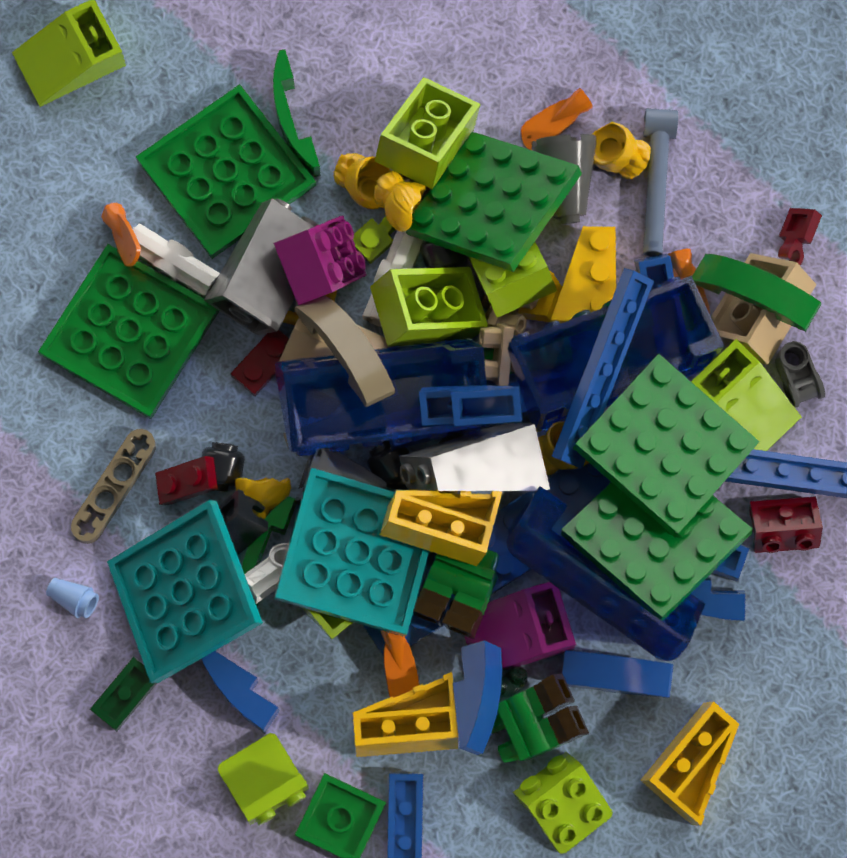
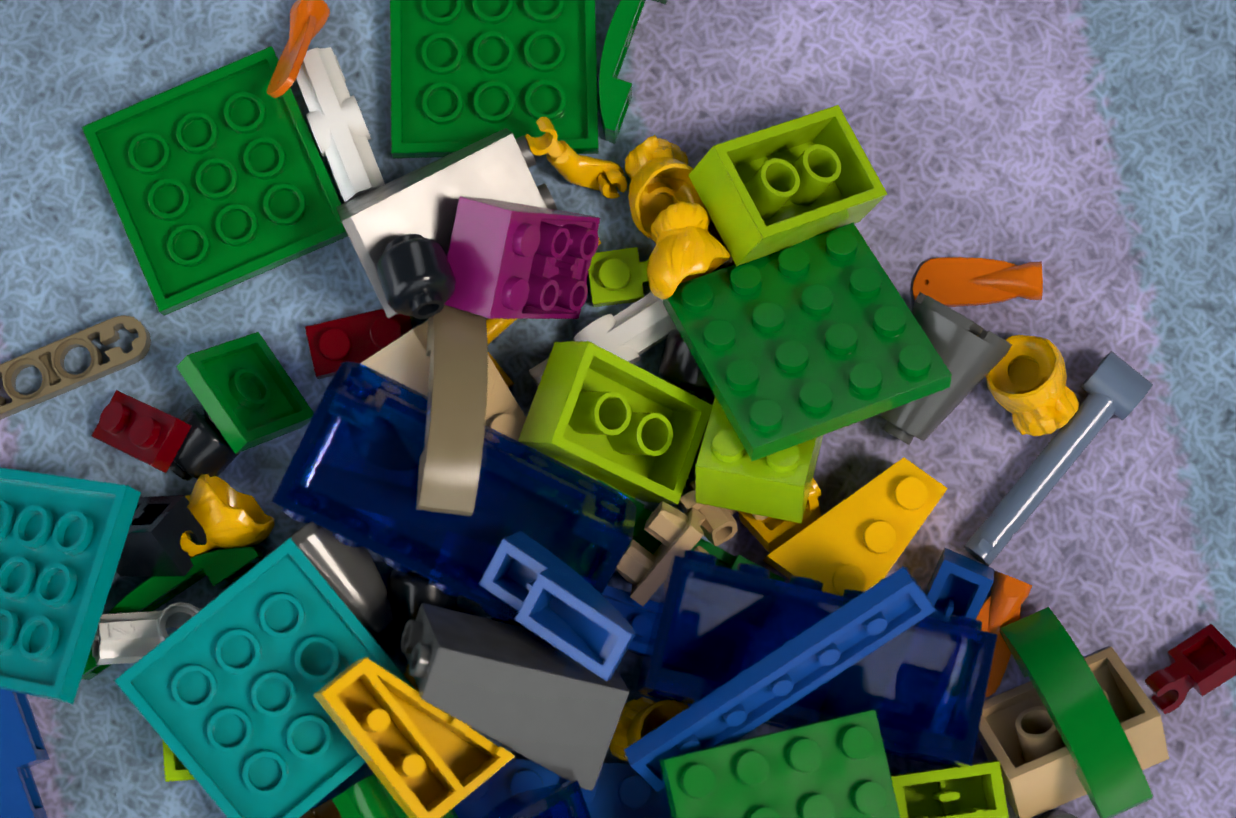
camera: 40 degrees right, 5 degrees up
none -> green plate [176,332,316,454]
none -> black head [377,234,456,319]
none -> yellow arm [524,117,627,199]

